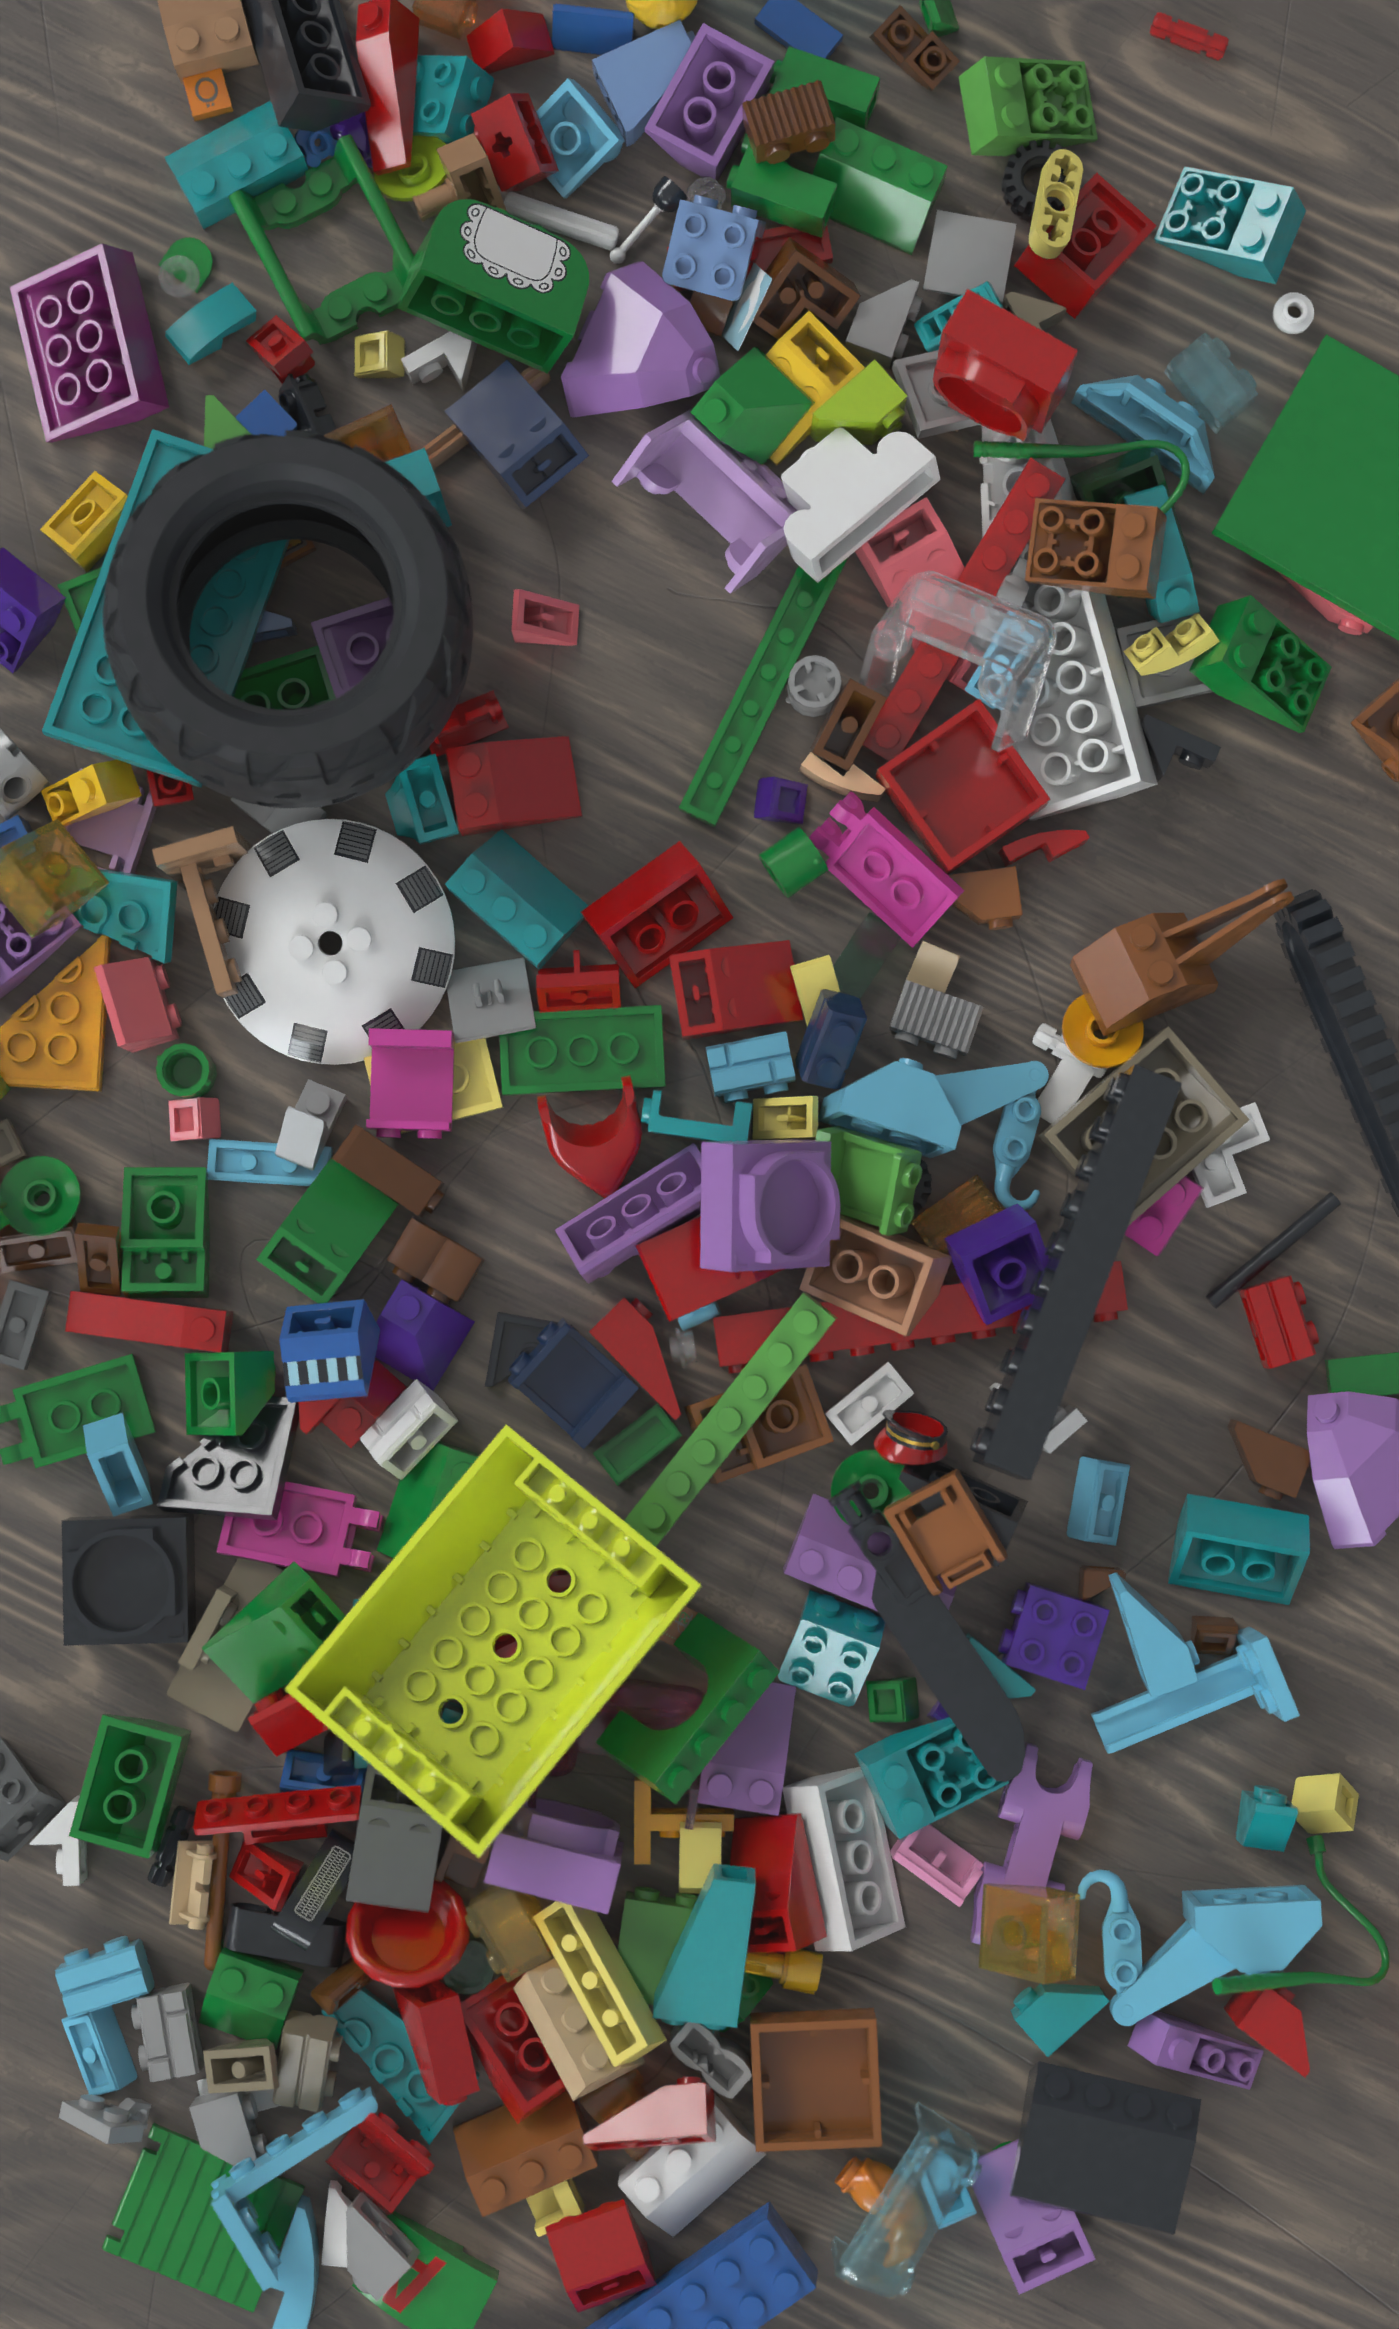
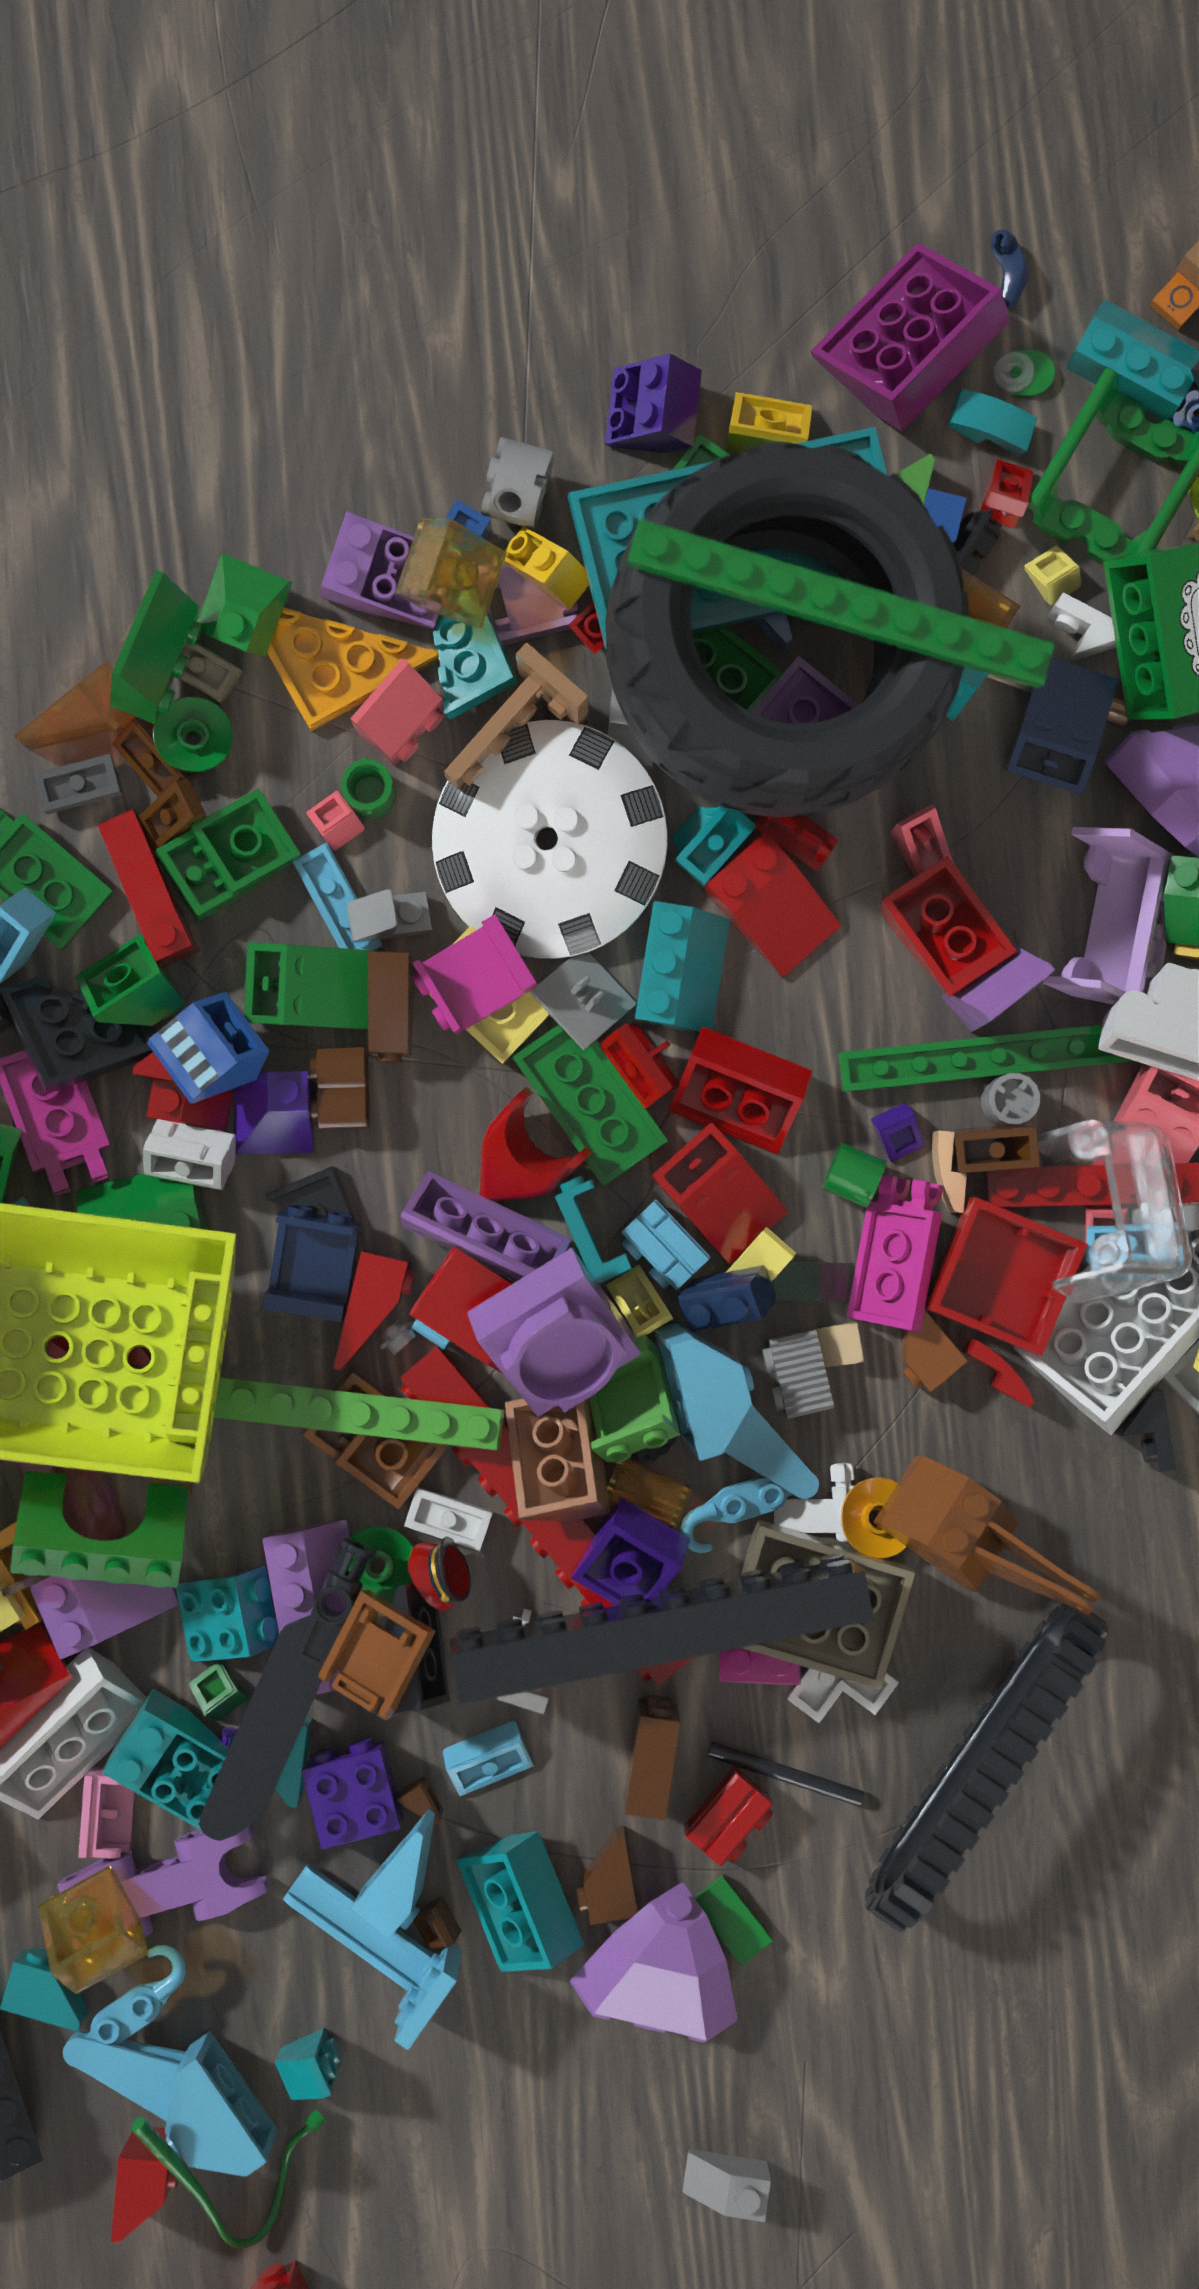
camera: 55 degrees right, 0 degrees up
green tile [593,1403,683,1486] -> none
medium lavender slope [1128,2011,1264,2090] -> none
light yellow panel [1292,1773,1359,1834] -> none
none -> reddish brown brick [624,1695,681,1821]
none -> green plate [626,518,1055,689]
none -> red slope [881,856,1017,998]
none -> medium lavender slope [942,944,1055,1033]
none -> dark blue arm [990,229,1030,309]

